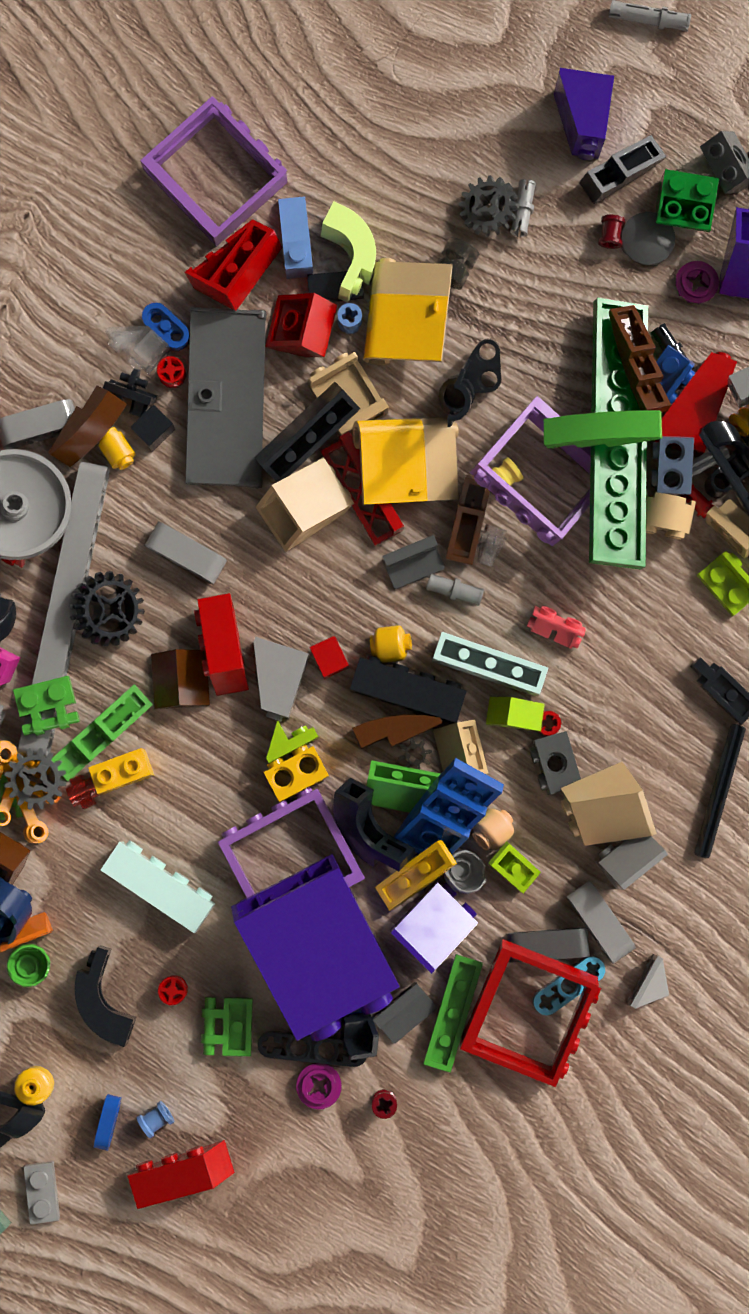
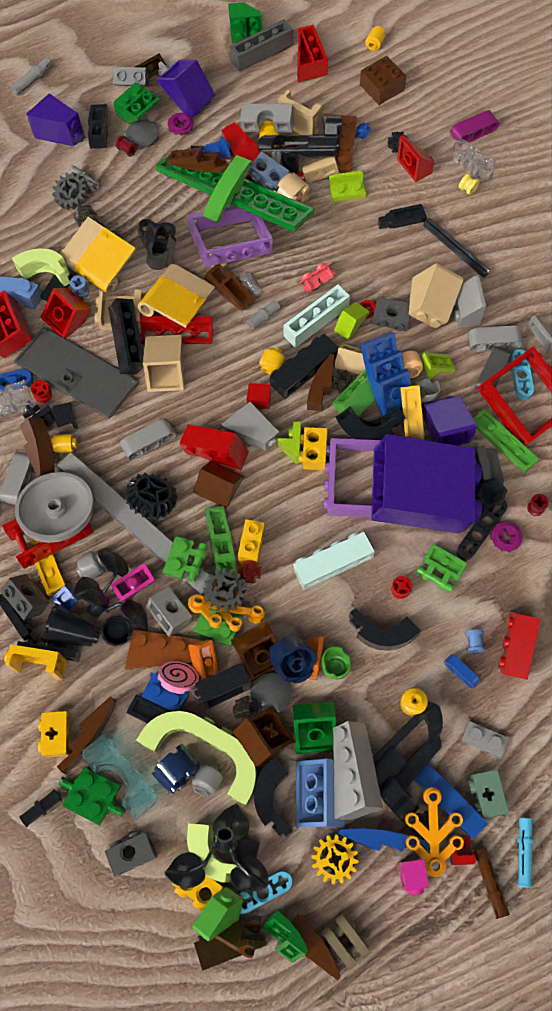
camera: 50 degrees left, 15 degrees down
dark grey panel [382,535,445,589] -> none

